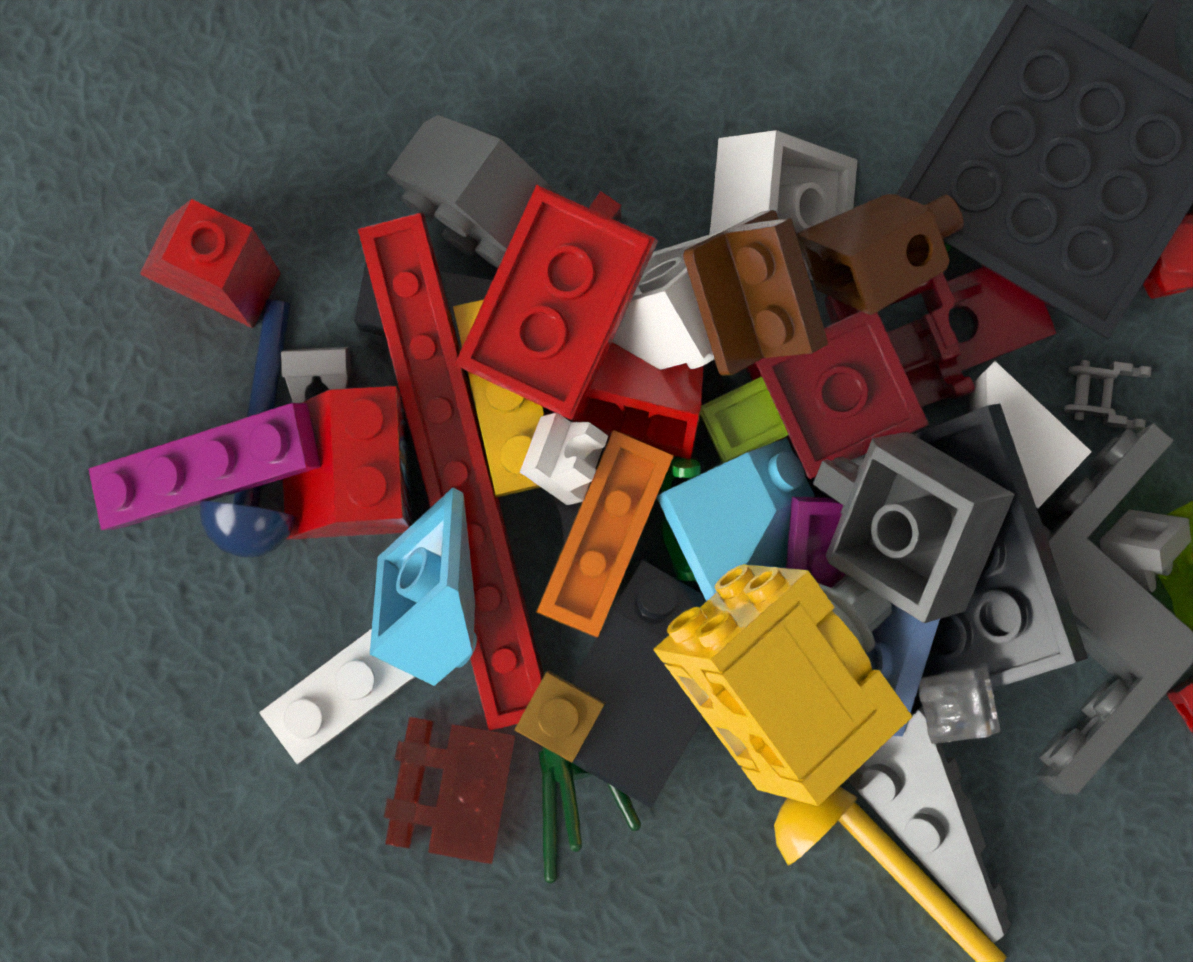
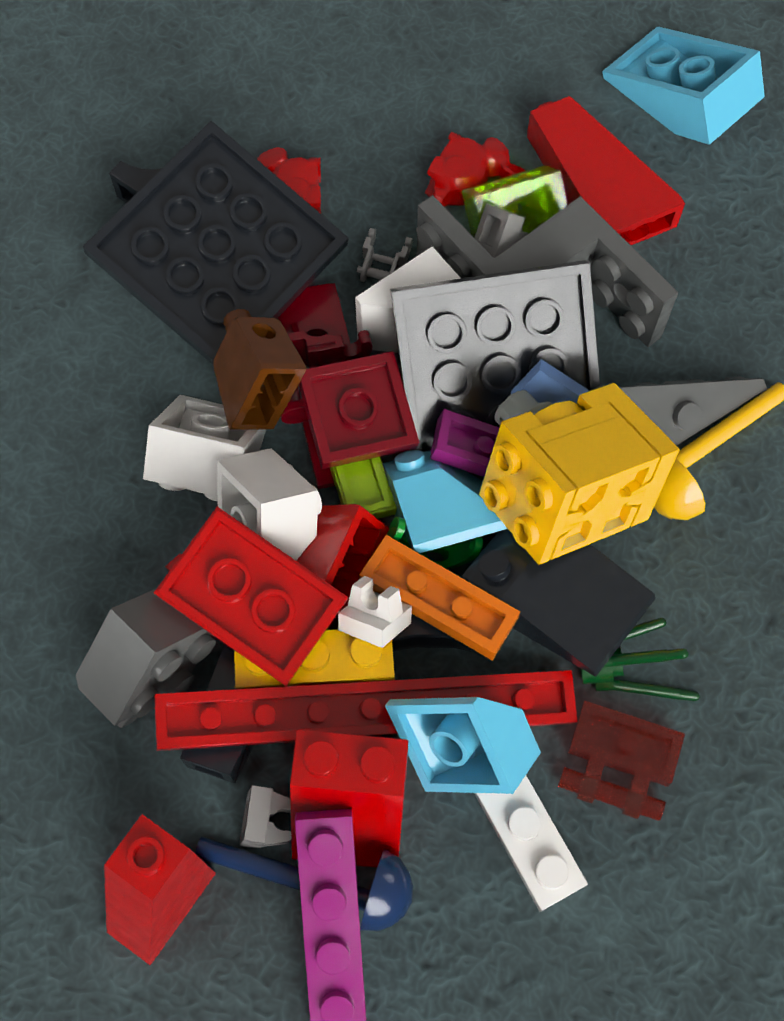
camera: 80 degrees left, 15 degrees down
pearl gold plate [515,671,606,762] -> none
reddish brown bracket [683,210,828,375] -> none
dark grey hinge [813,432,1015,623] -> none
clear tile [919,666,1001,744] -> none

